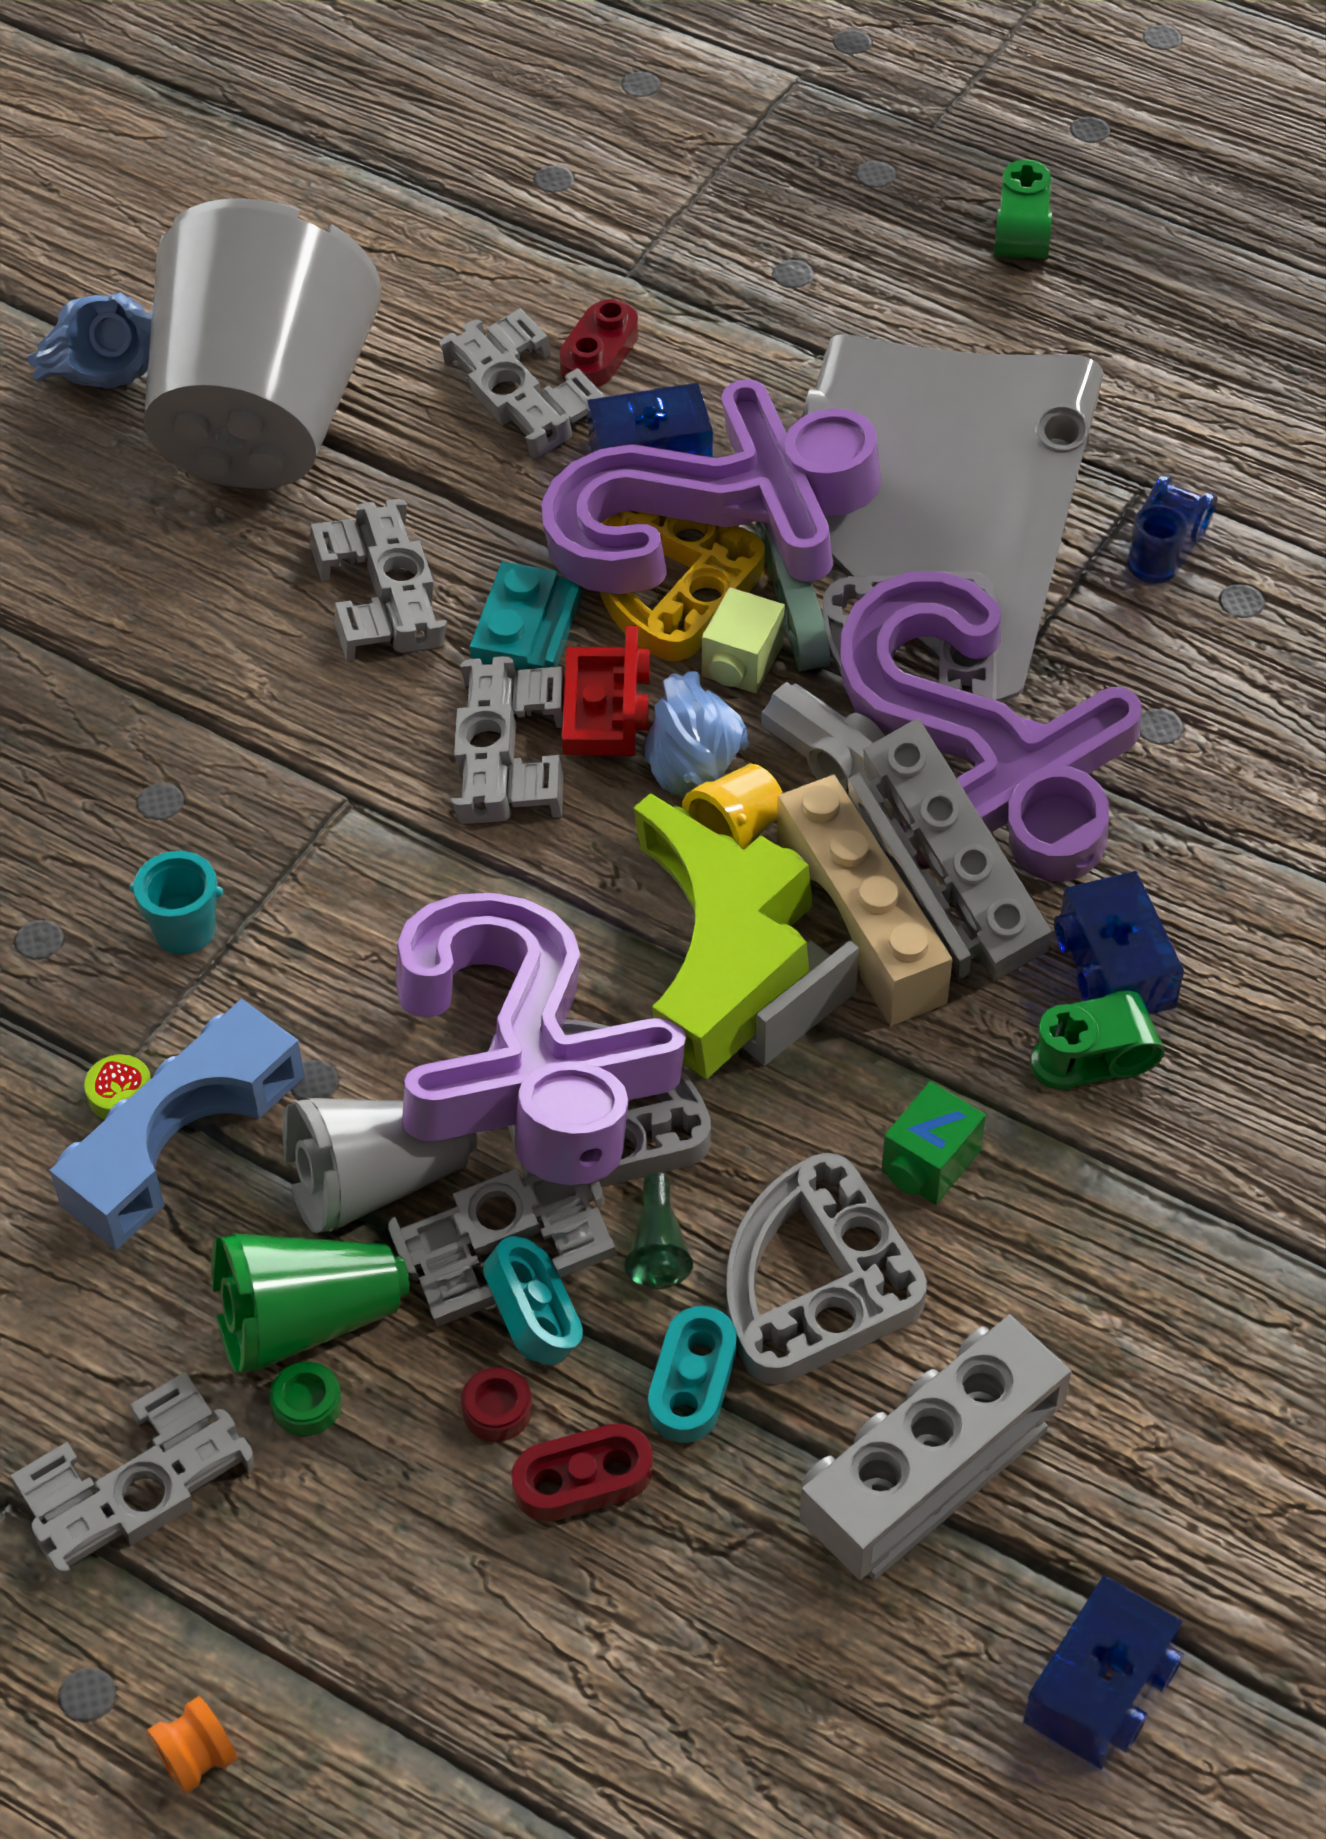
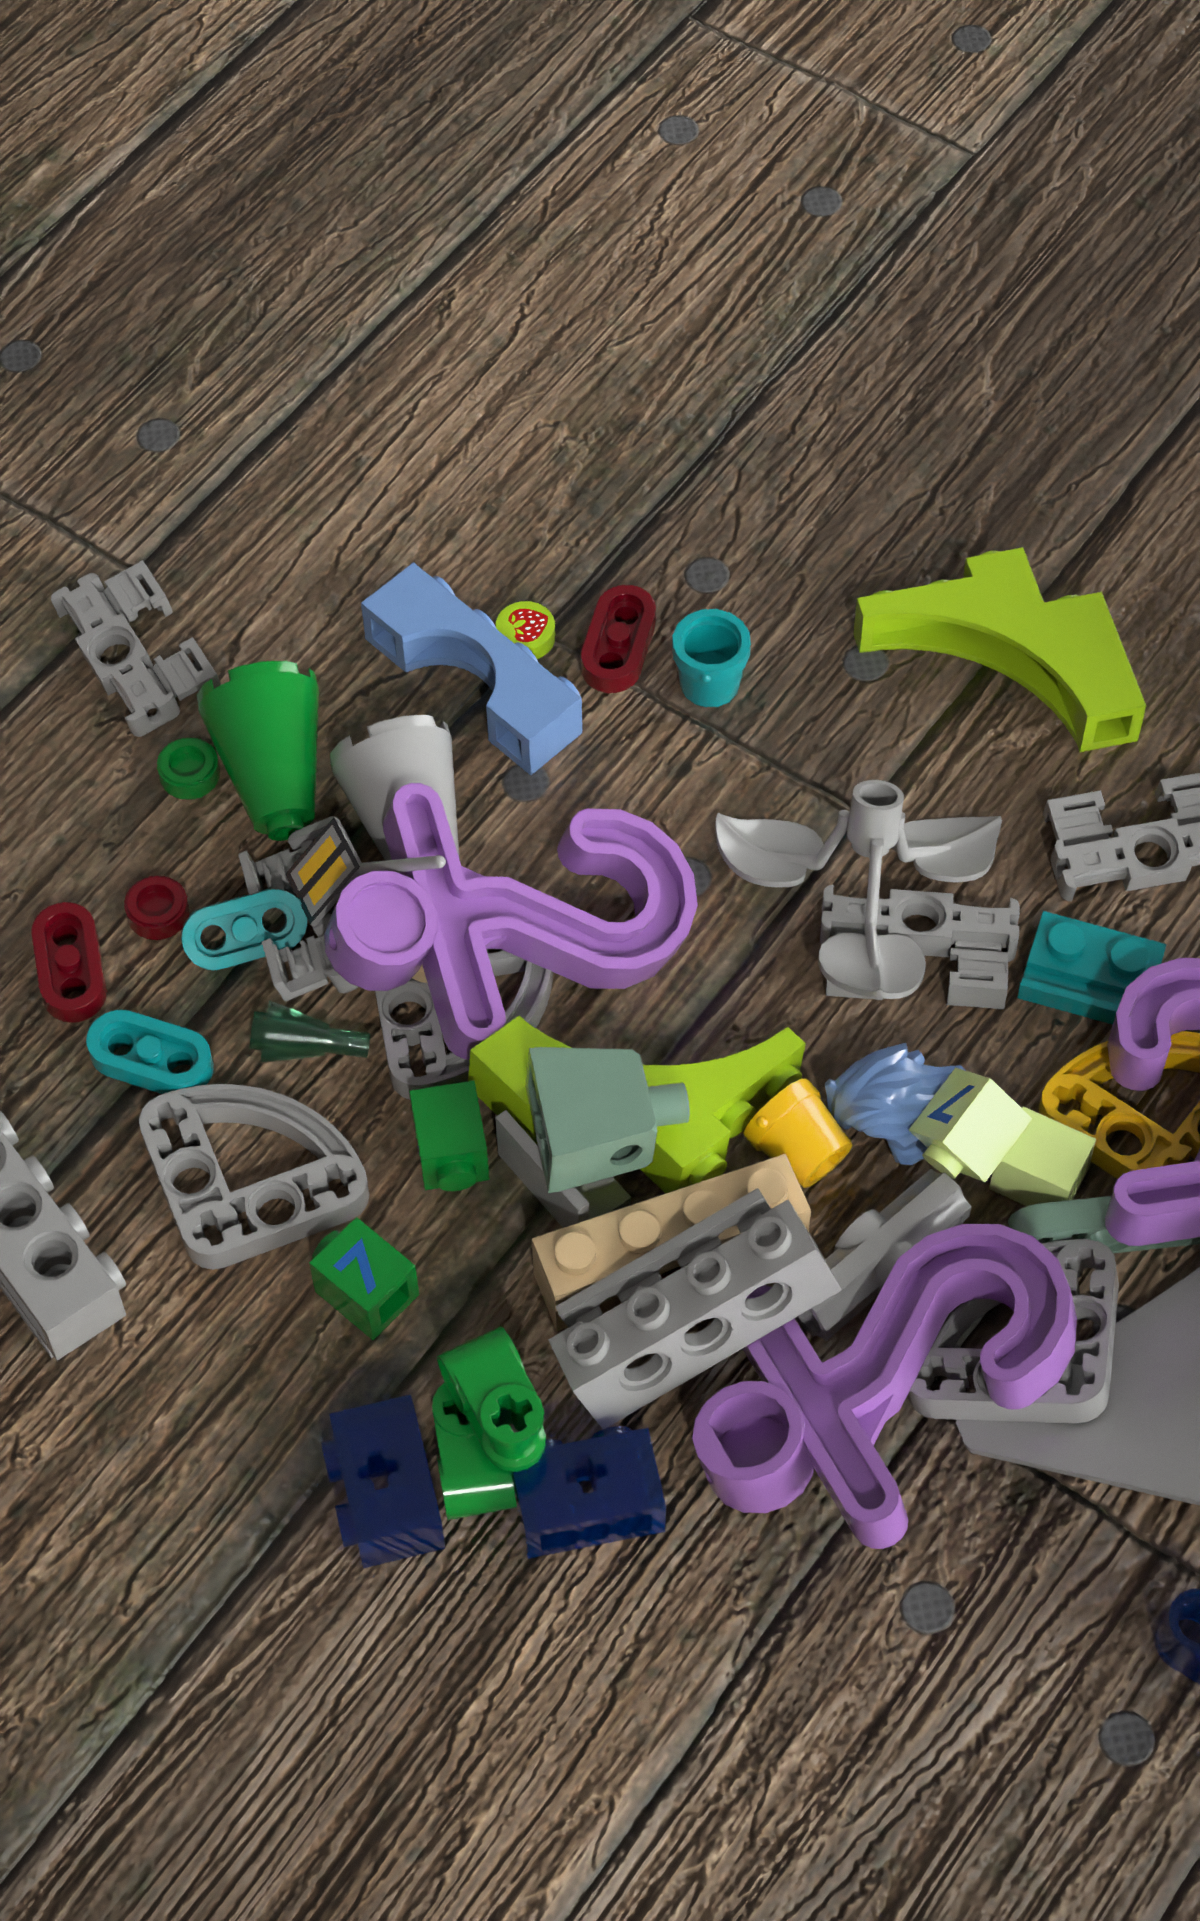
camera: 95 degrees right, 5 degrees up
red bracket [562,626,650,756] -> none
none -> piece [285,817,446,926]
none -> clear blue brick [321,1394,446,1568]
none -> green brick [409,1080,490,1191]
none -> green piece [437,1326,546,1472]
none -> sand green torso [525,1047,690,1193]
none -> dark red plate [581,585,656,693]
none -> light grey plant [715,780,1002,999]
none -> lime arch [853,547,1146,752]
none -> yellowish green brick [909,1067,1033,1182]

